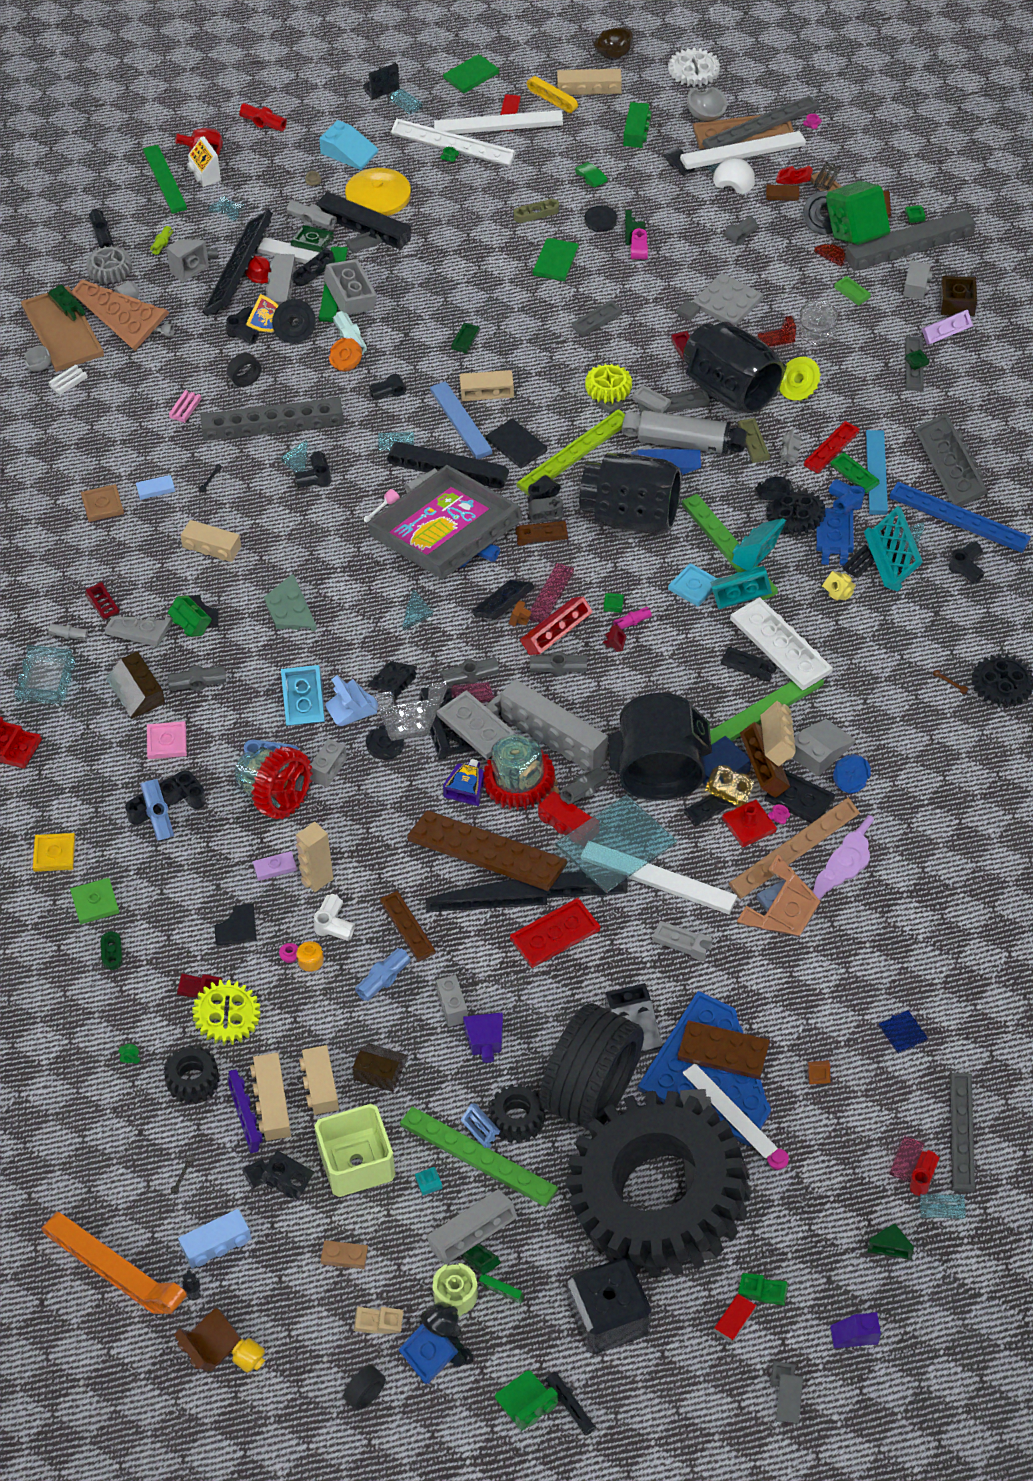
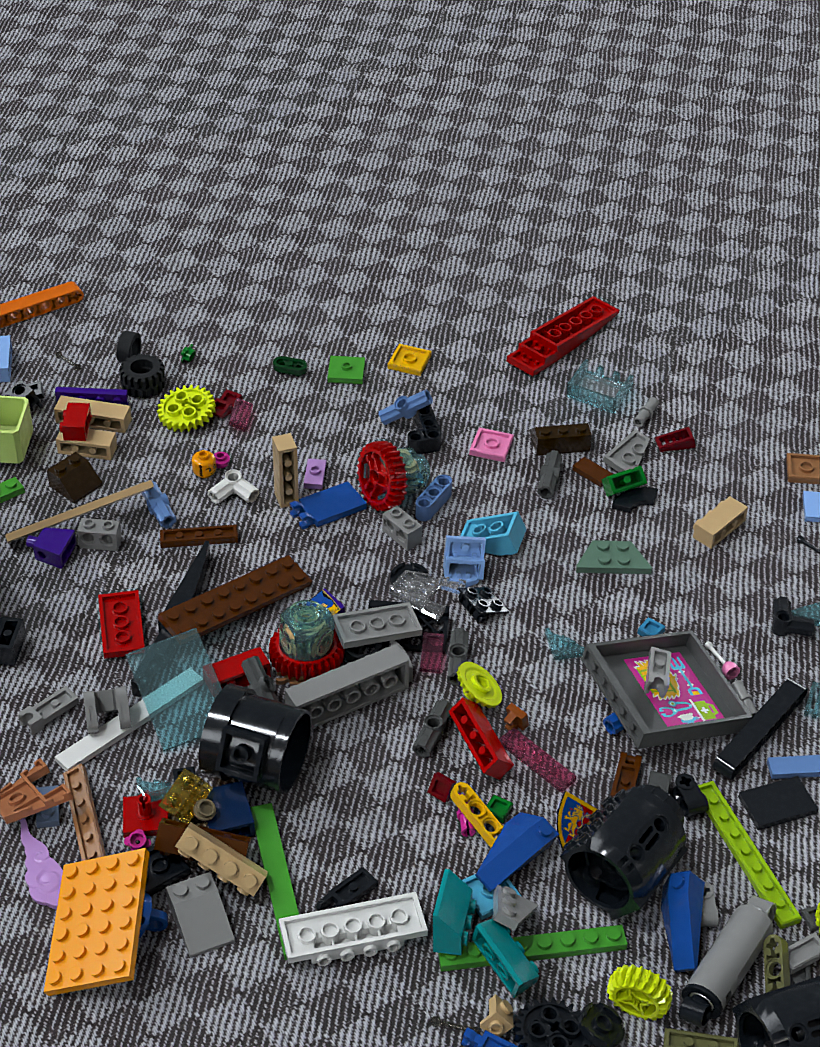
camera: 110 degrees right, 10 degrees down
black tile [214,903,257,946] -> none
black tile [472,580,535,620] -> none
light yellow brick [822,571,856,601] -> none
none -> tan tile [5,480,154,543]
none -> light orange plate [44,848,150,996]
none -> red brick [59,402,92,441]
none -> light grey piece [83,686,132,734]
none -> black tyre [116,331,142,363]
none -> clear light blue tile [136,777,187,802]
none -> dark tan plate [193,799,216,821]
none -> clear pink tile [228,398,253,432]
none -> blue tile [290,481,367,529]
none -> clear smoke hinge [431,1016,481,1035]
none -> yellow beam [450,782,503,848]
none -> neon yellow gear [456,662,502,709]
none -> blue wedge [475,812,559,893]
none -> tan bracket [480,994,514,1037]
none -> light grey wing [493,885,539,931]
none -> shield [556,791,598,848]
none -> reddish brown tile [572,457,613,487]
none -> neon yellow gear [607,964,673,1021]
none -> dark azure tile [637,617,666,637]
none -> light grey plate [644,646,672,698]
none -> olive beam [763,934,790,993]

